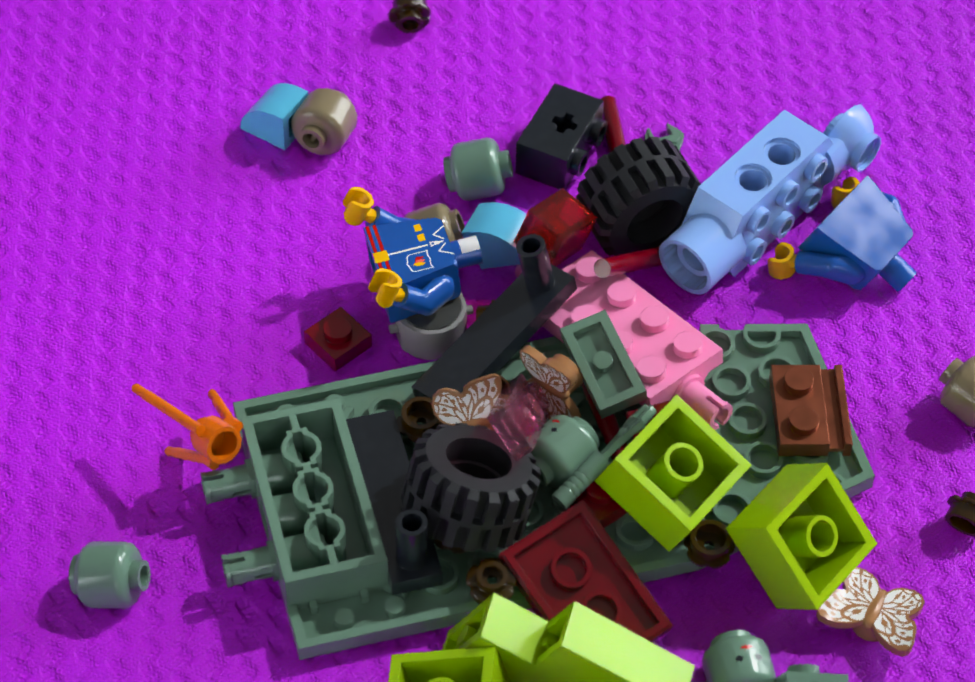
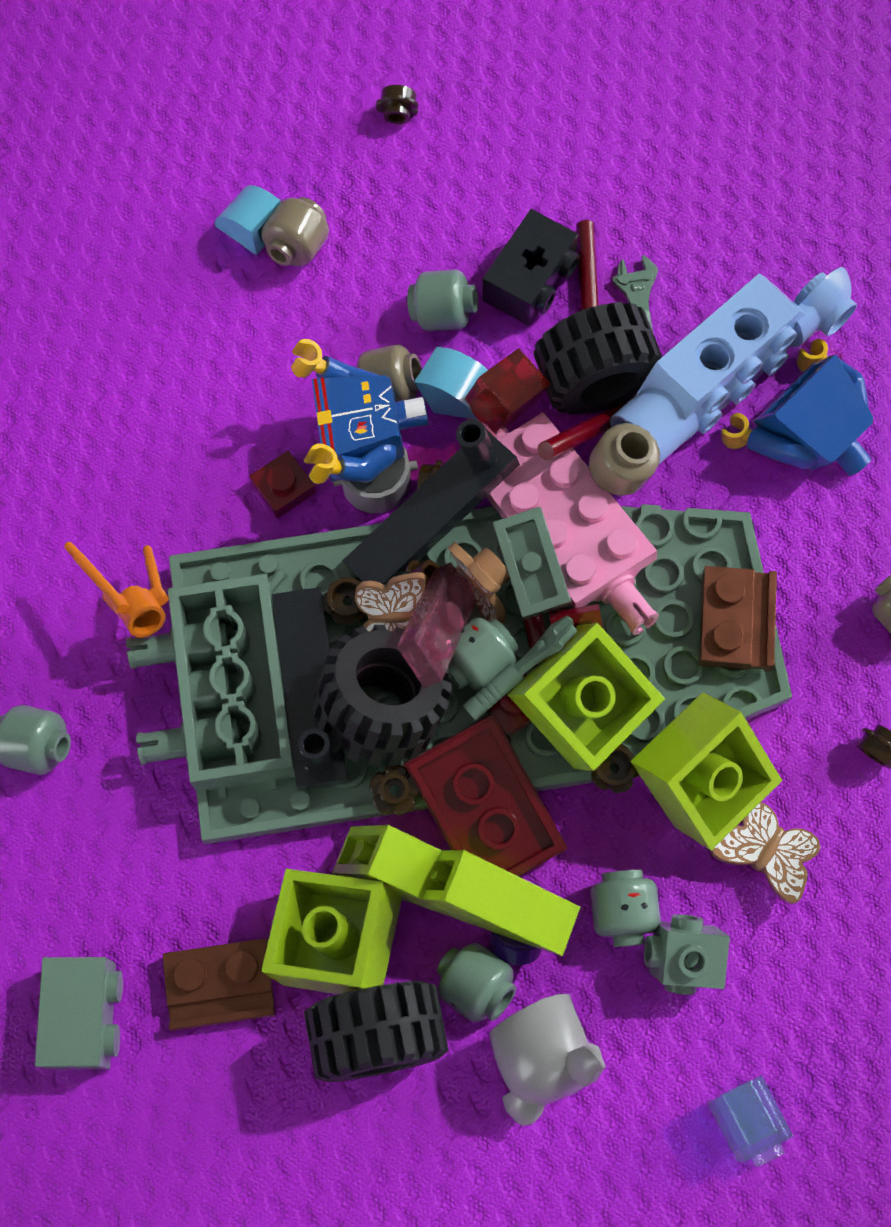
camera: 10 degrees right, 20 degrees up
none -> dark tan head [589,423,660,496]

